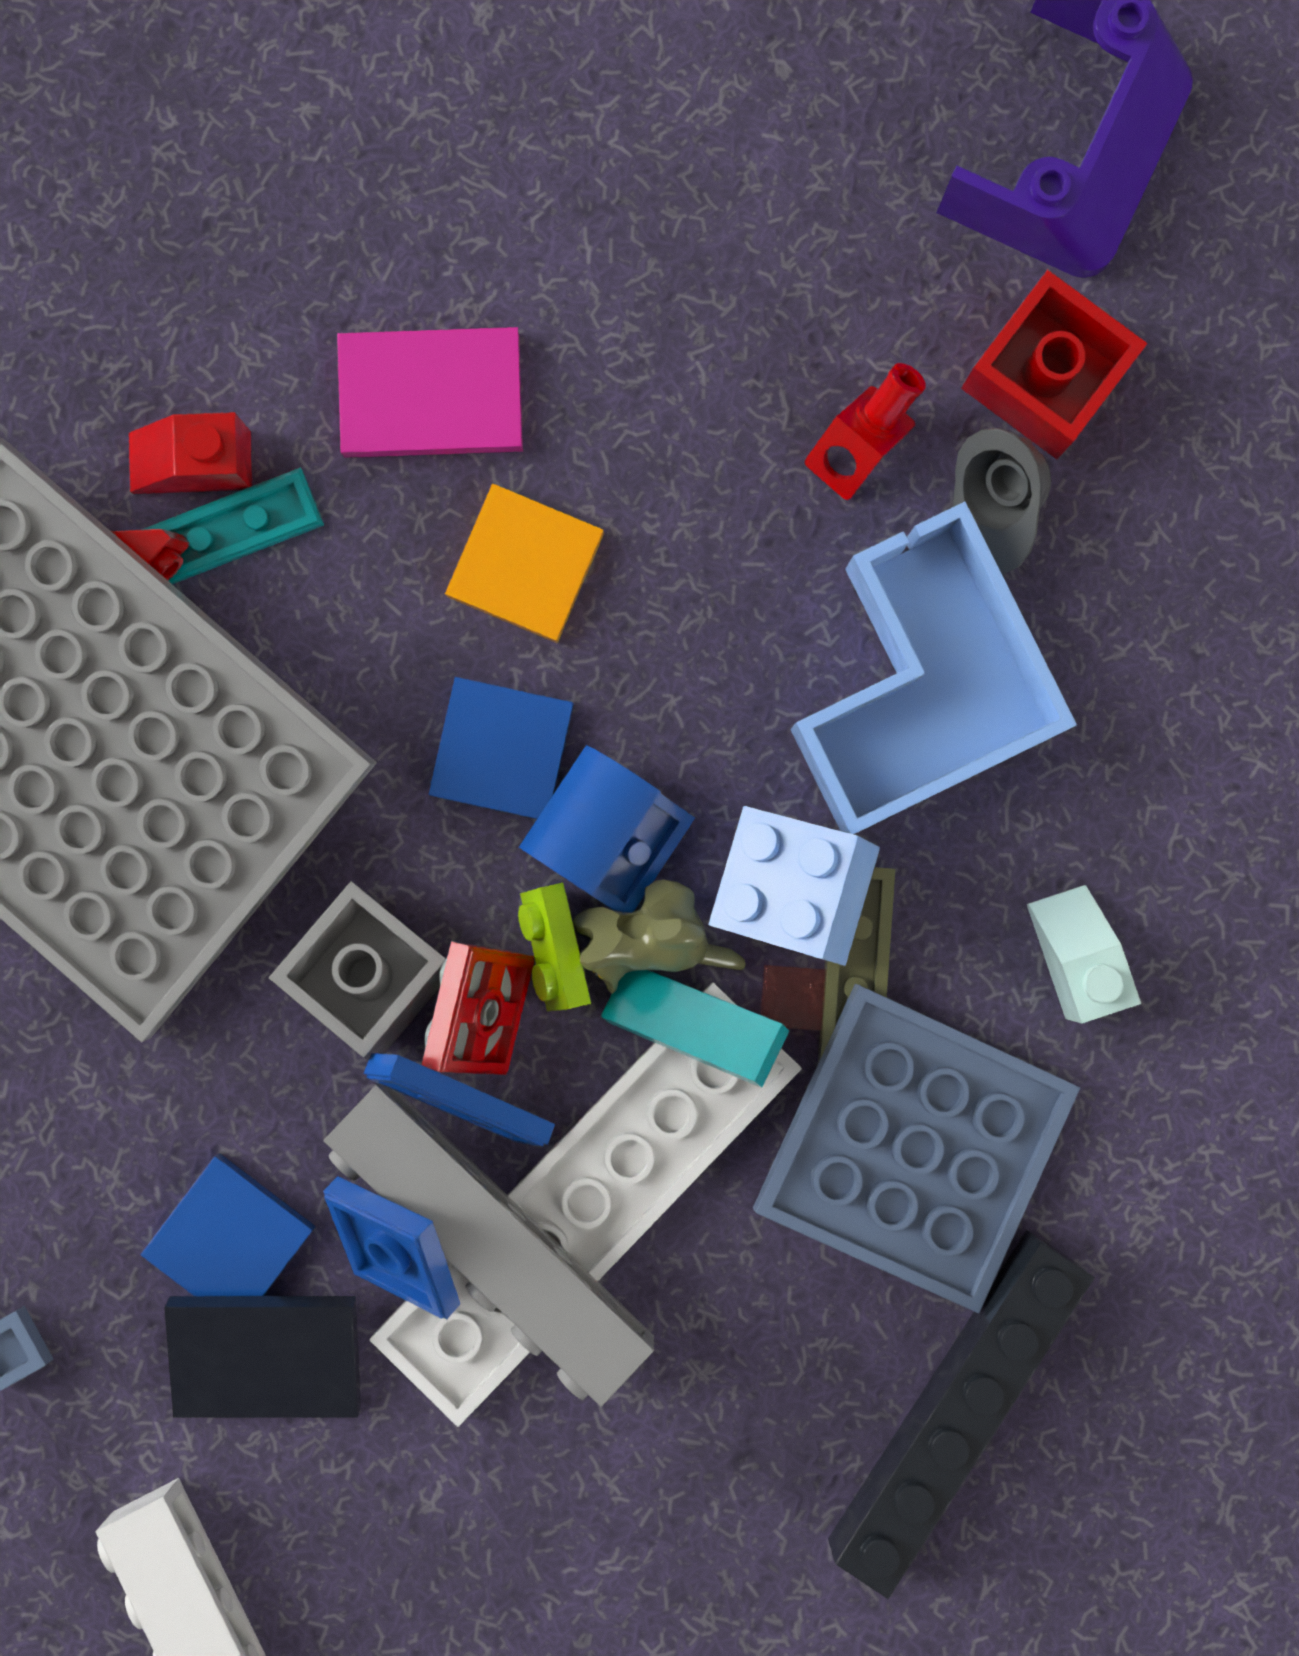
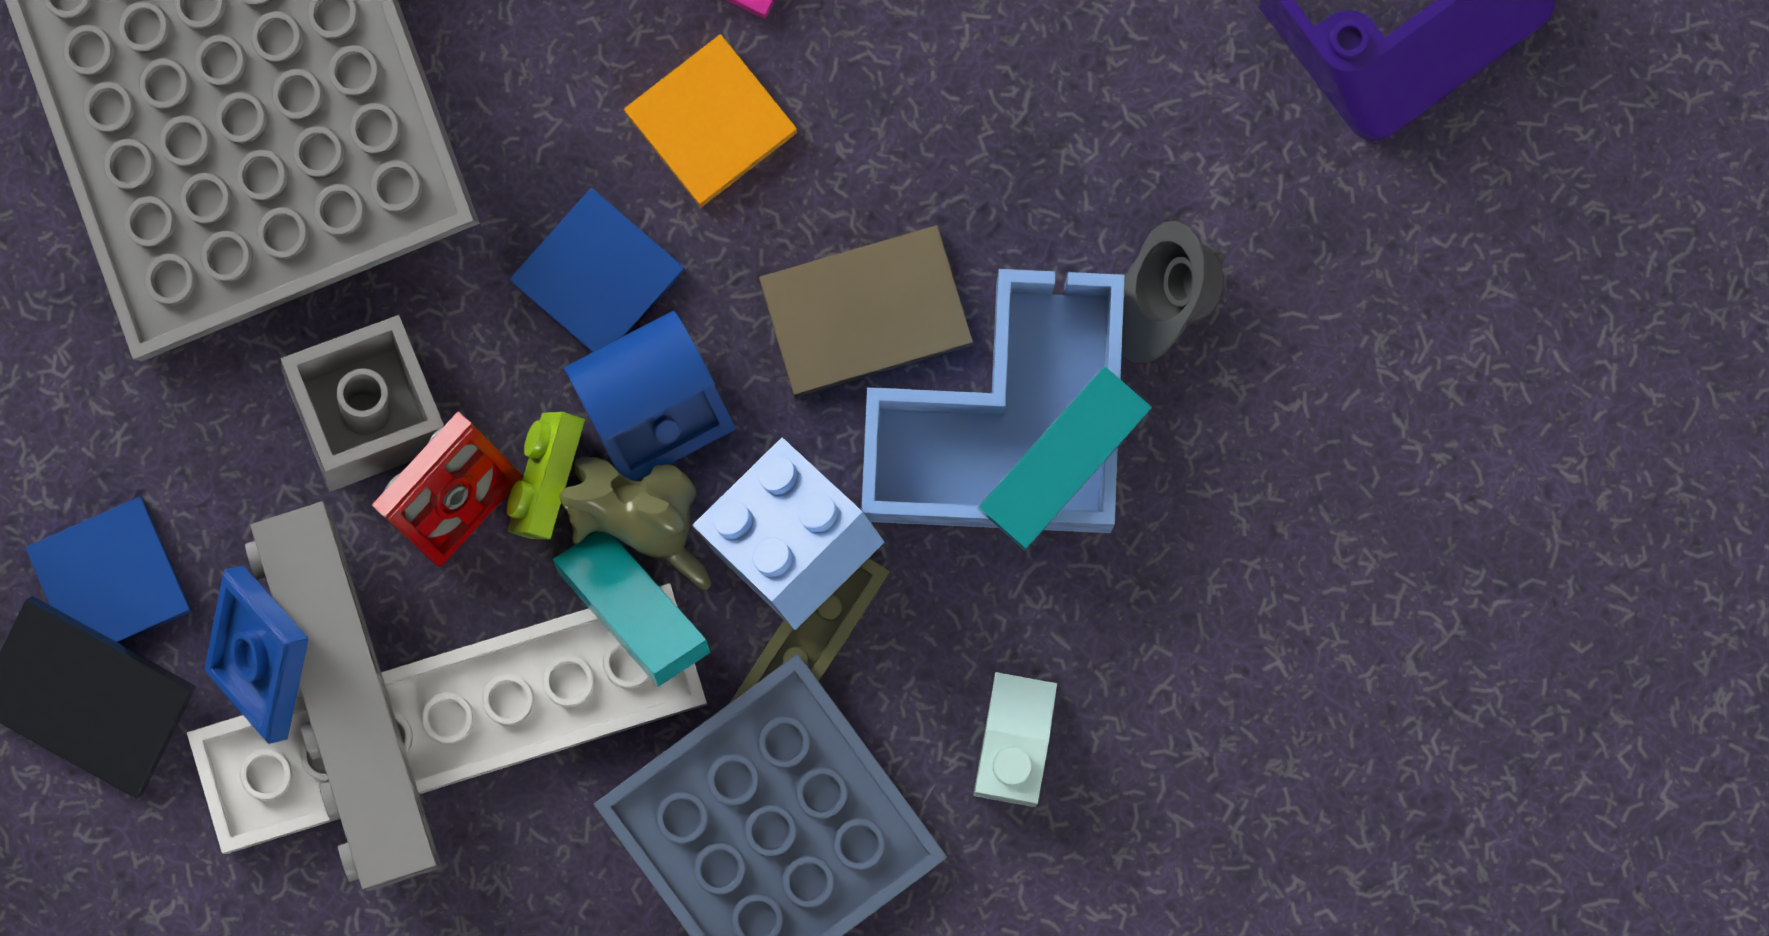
camera: 25 degrees right, 5 degrees down
blue tile [363,1053,555,1146] -> none
clear red tile [760,965,825,1031] -> none
red bracket [805,363,926,500] -> none
red brick [961,269,1148,460] -> none
none -> dark tan tile [759,225,973,398]
none -> teal tile [978,365,1152,551]

